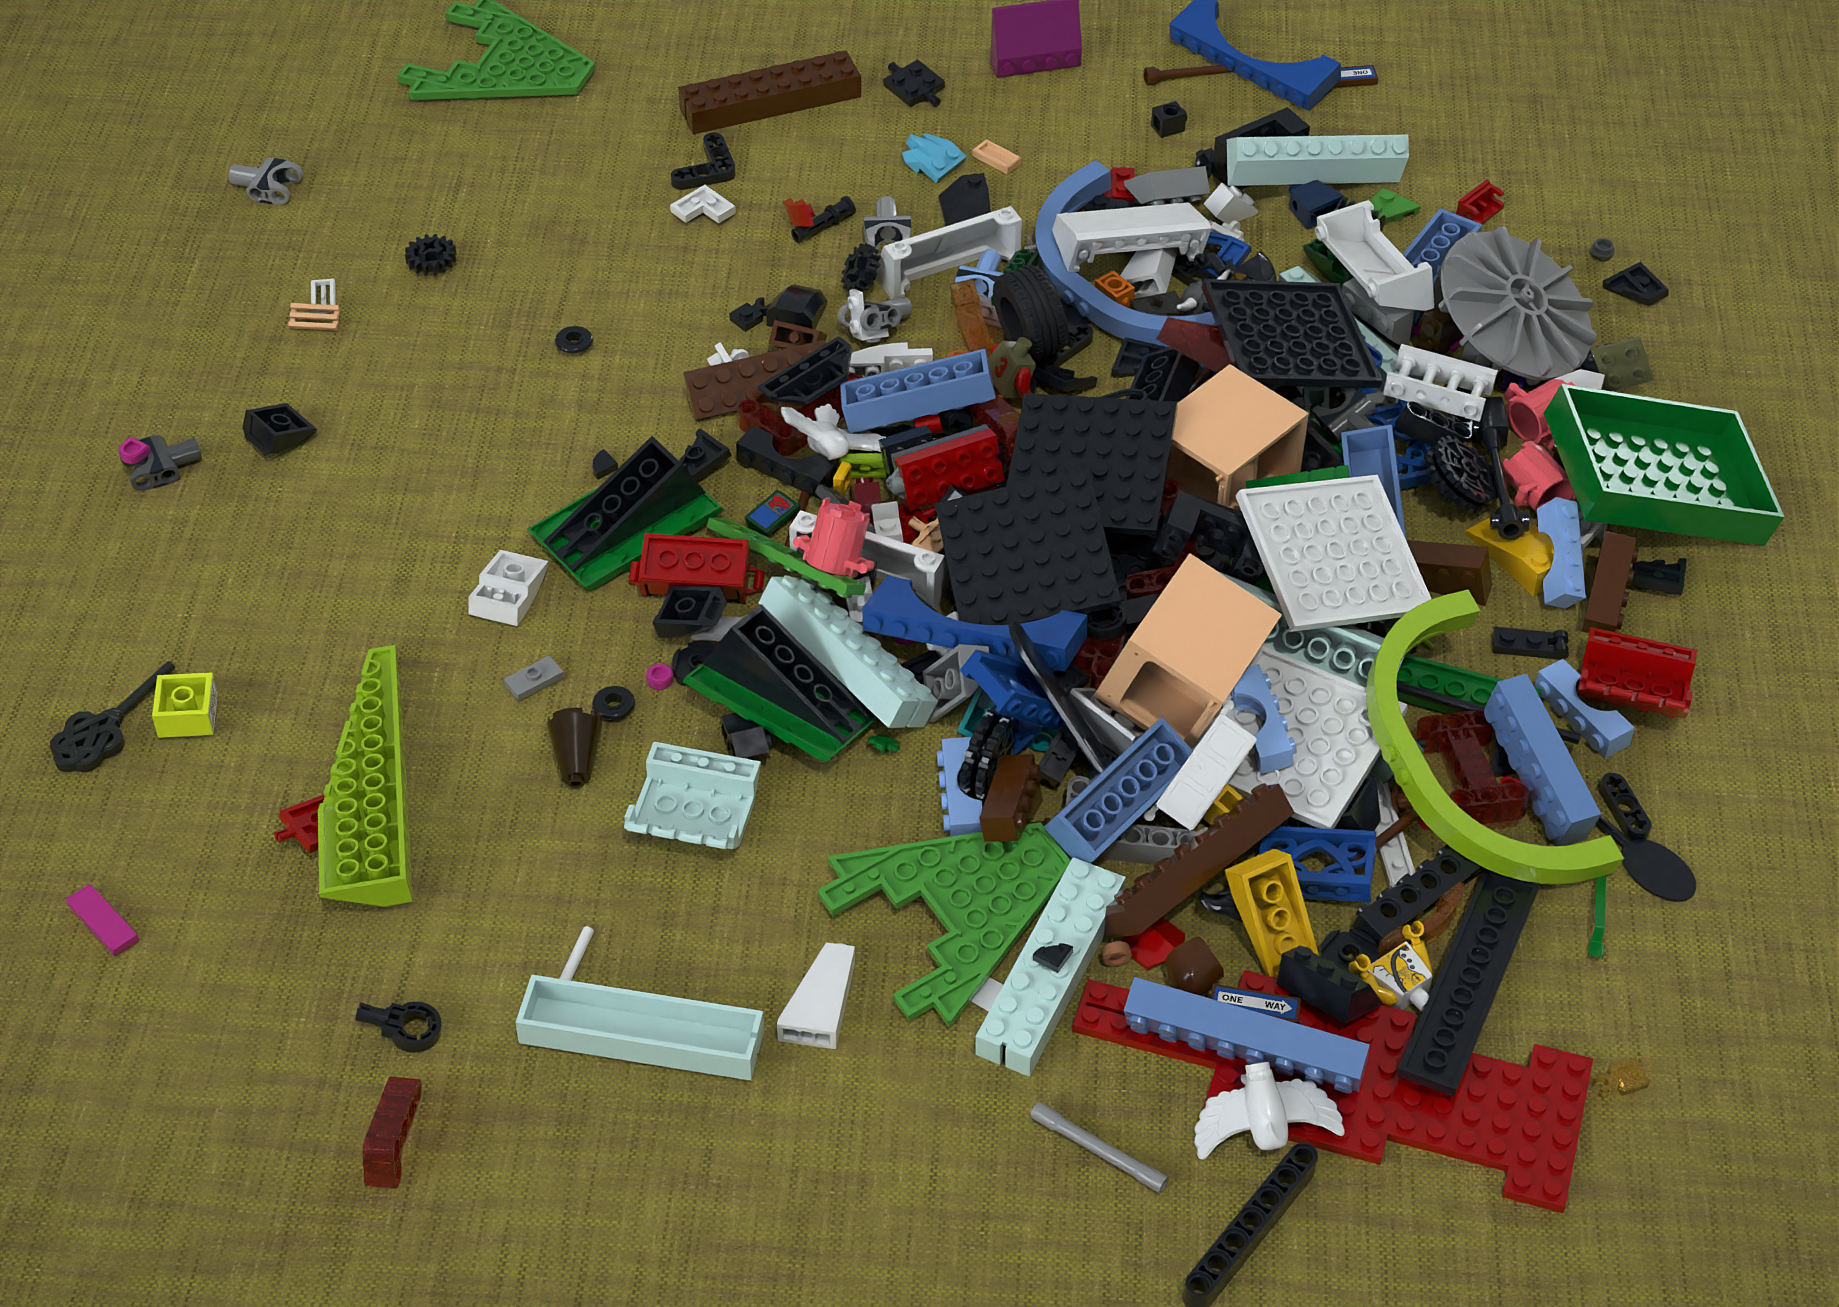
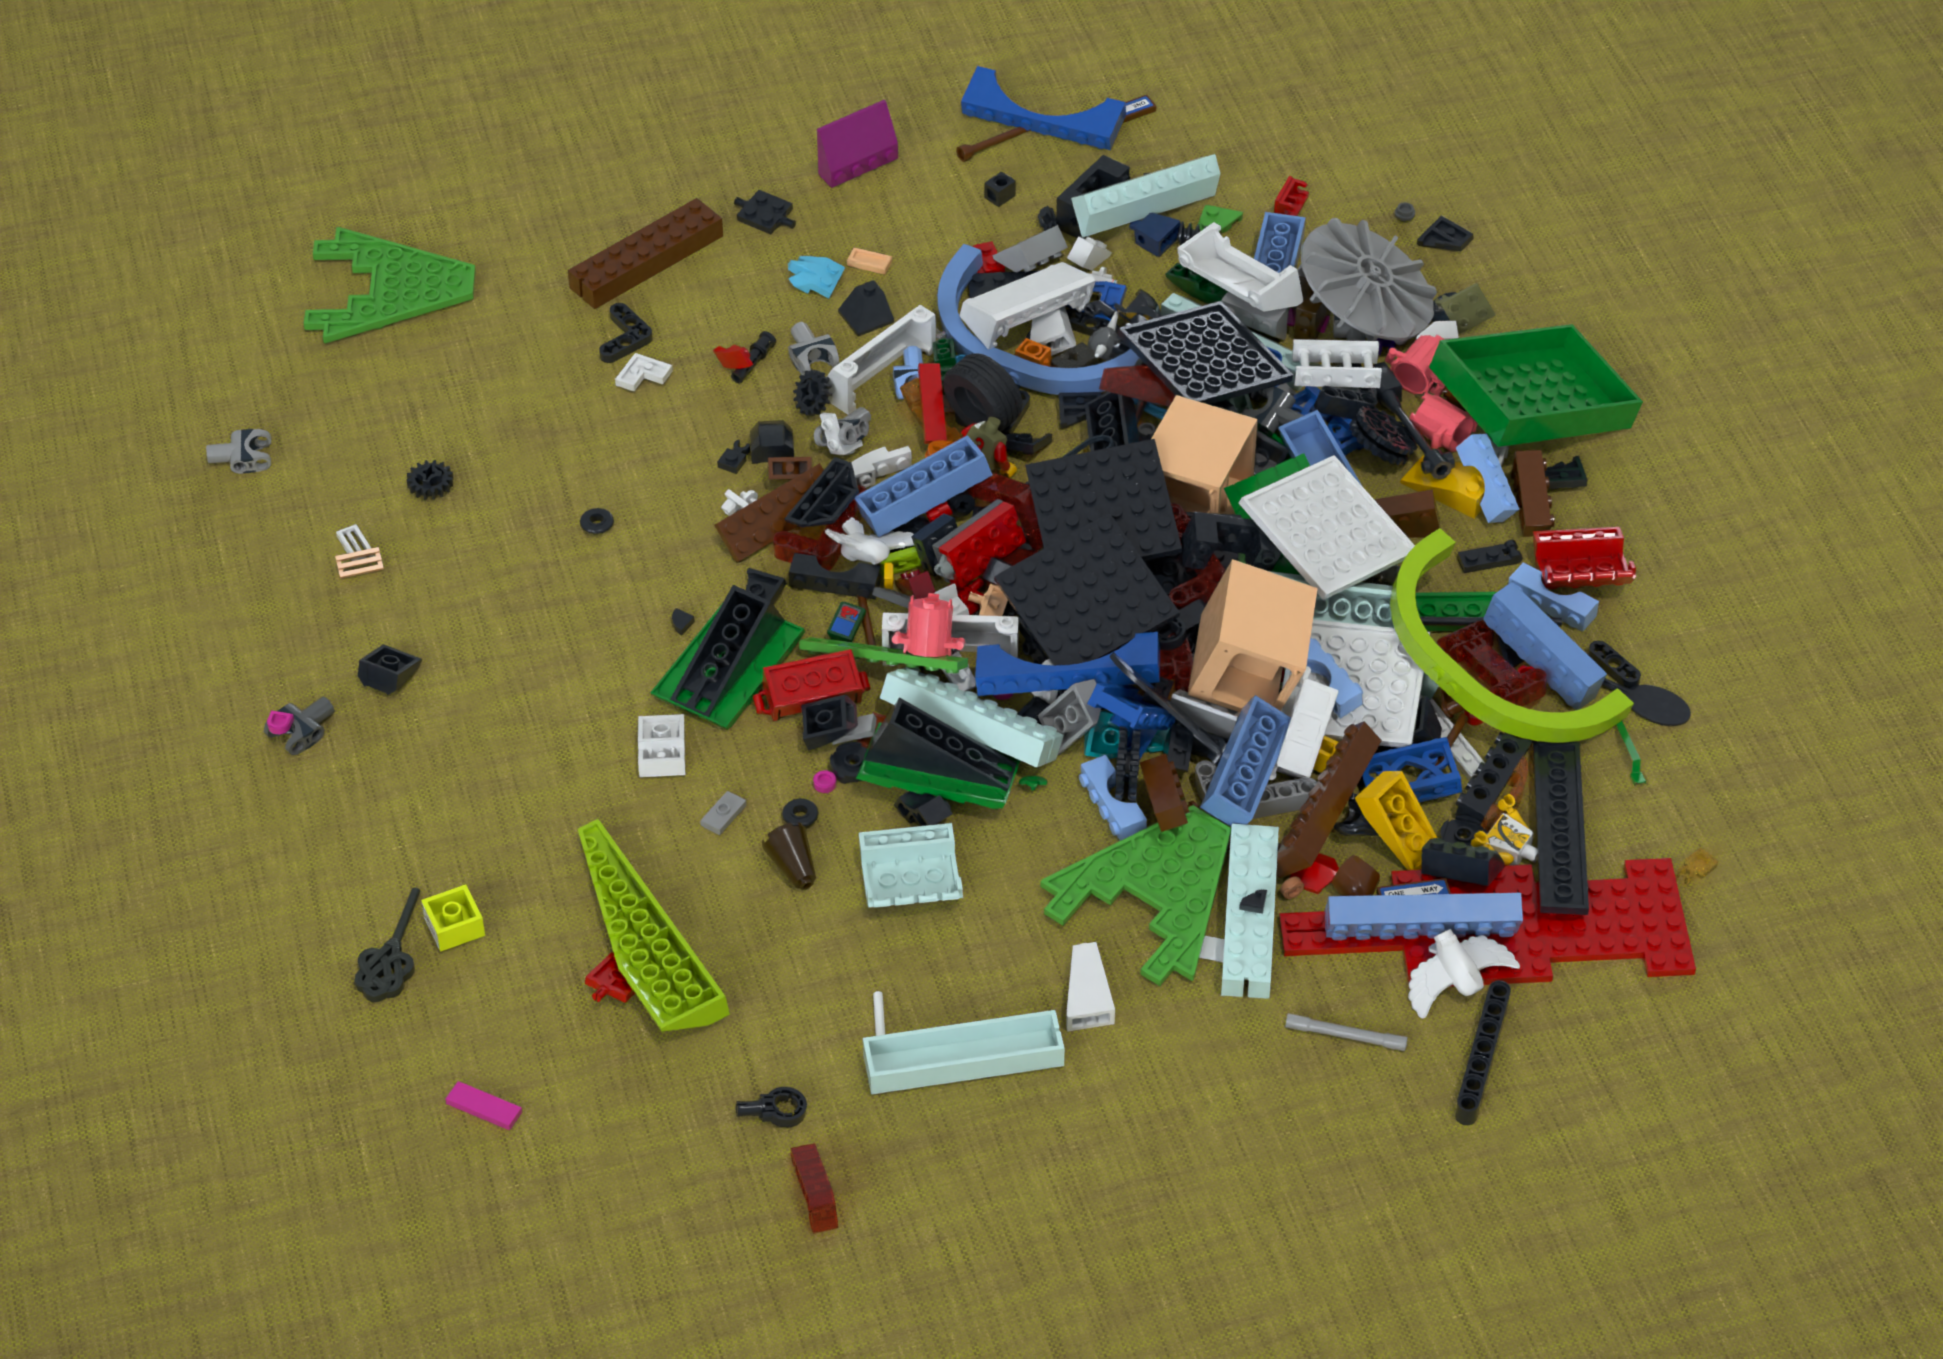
camera: 20 degrees left, 0 degrees up
none -> red tile [918,363,947,444]

